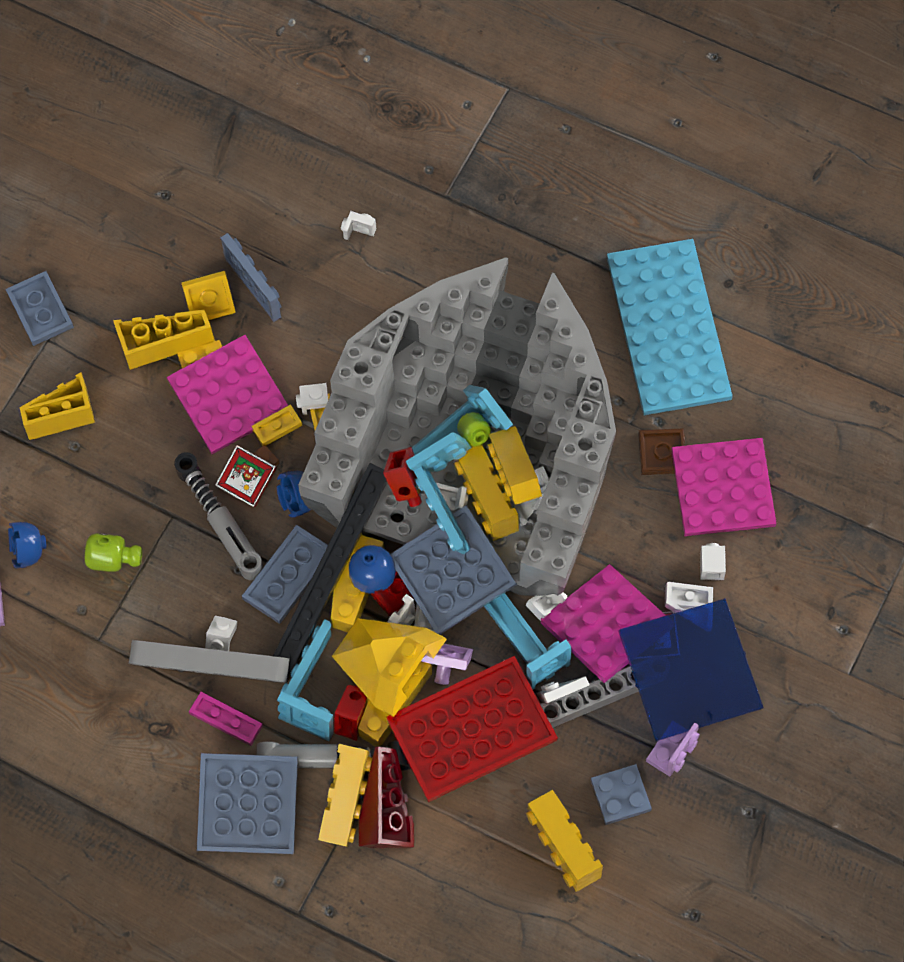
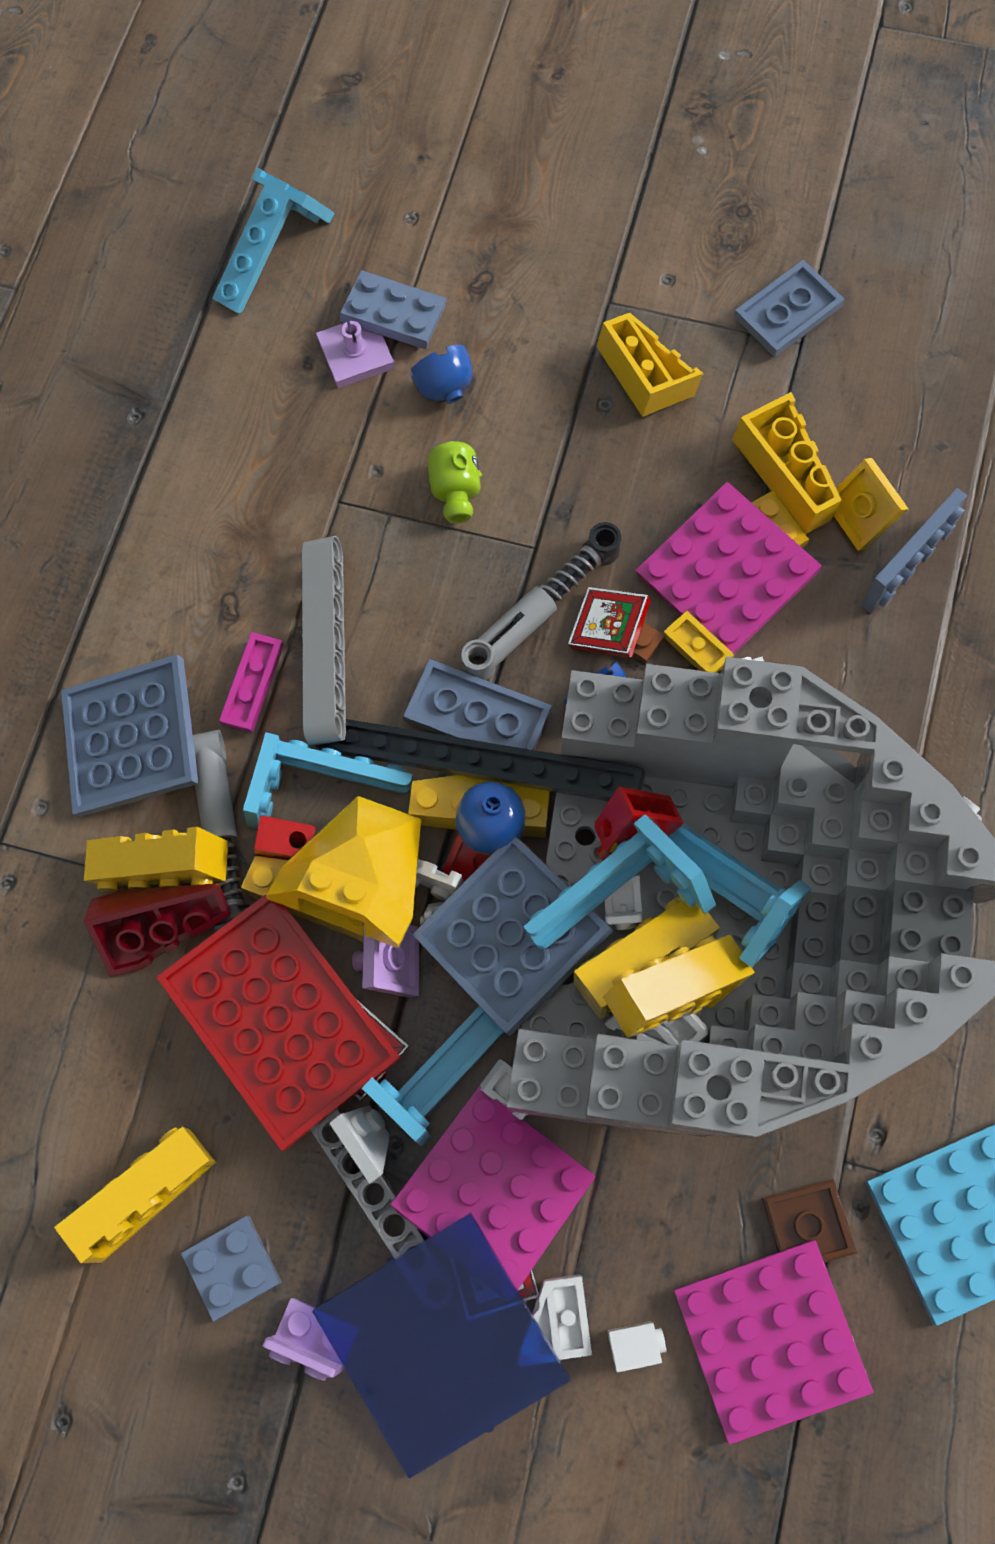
camera: 80 degrees right, 5 degrees up
white bracket [205,616,237,651] -> none
lime head [457,412,491,447] -> none

